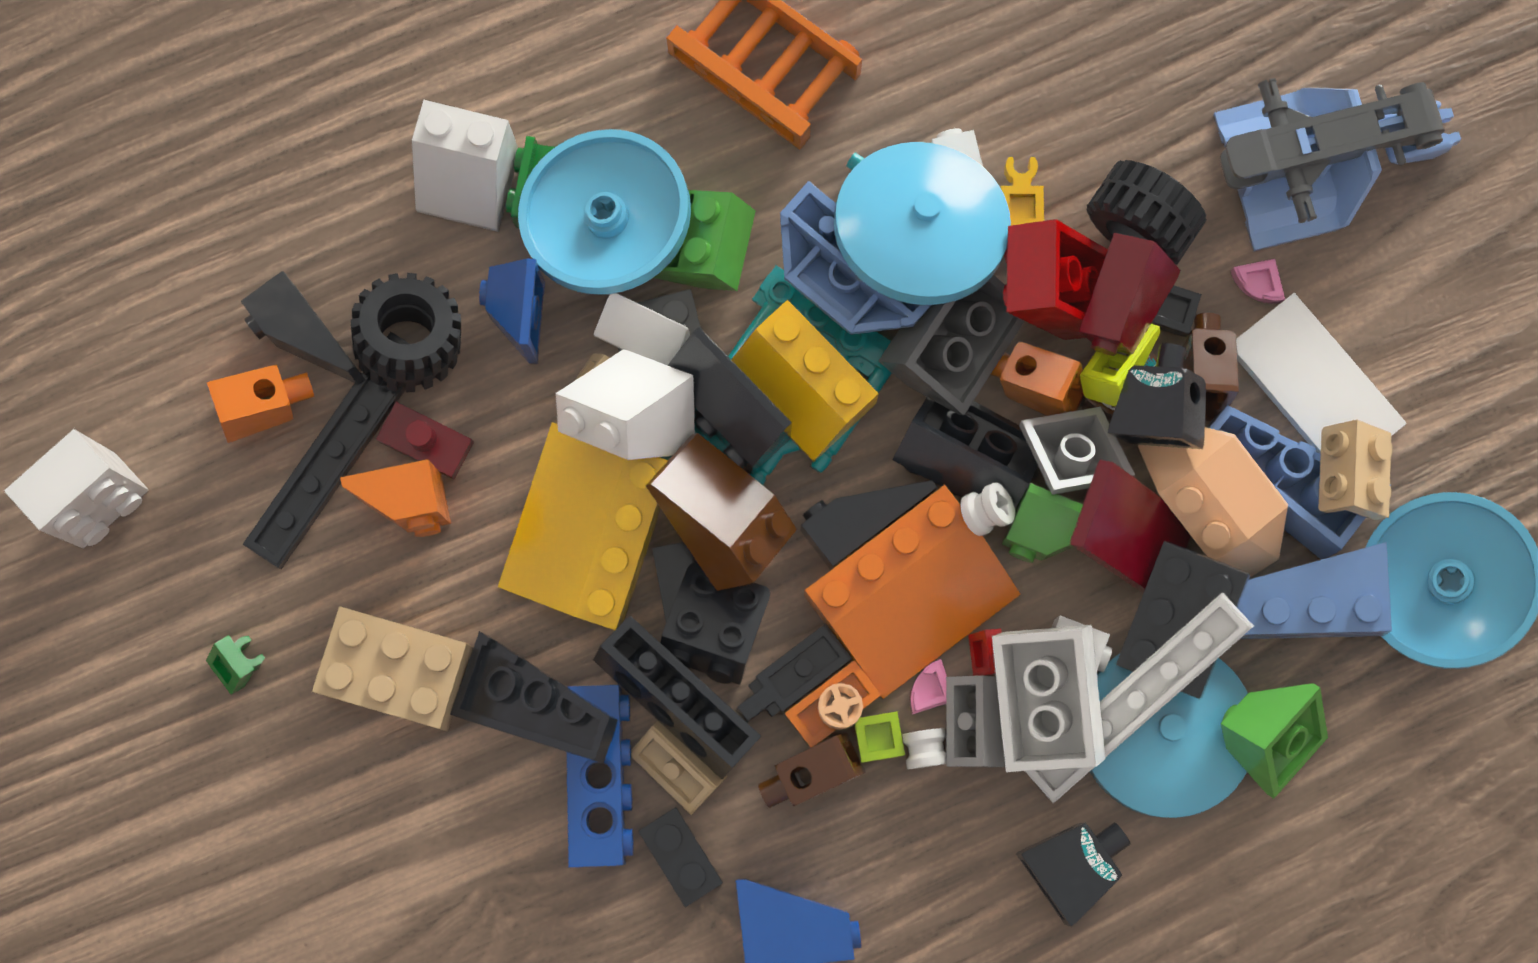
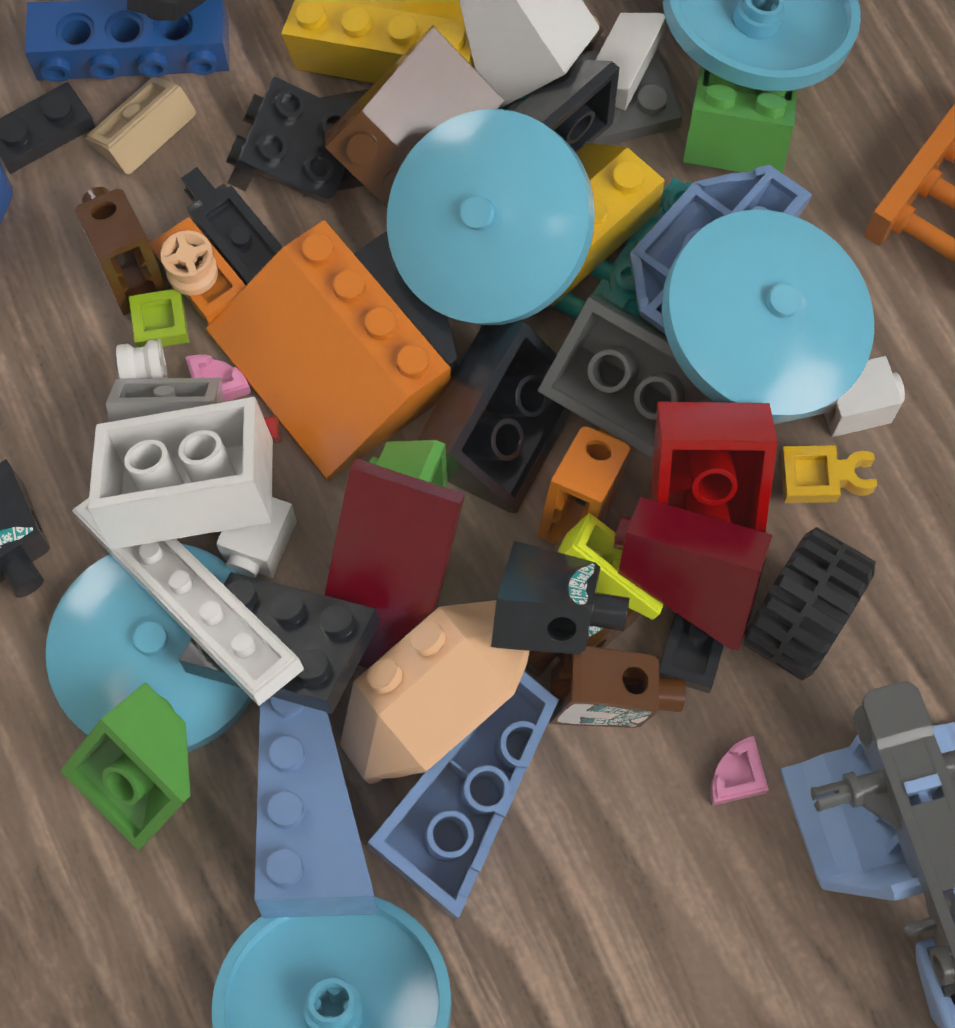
camera: 90 degrees right, 10 degrees down
black brick [593,616,761,779] -> none
white wheel [960,483,1015,536] -> none
light grey slope [1019,407,1135,495] -> none
white tile [1236,293,1407,454] -> none
tan bracket [1319,420,1392,520] -> none
none -> medium azure dish [387,109,595,325]

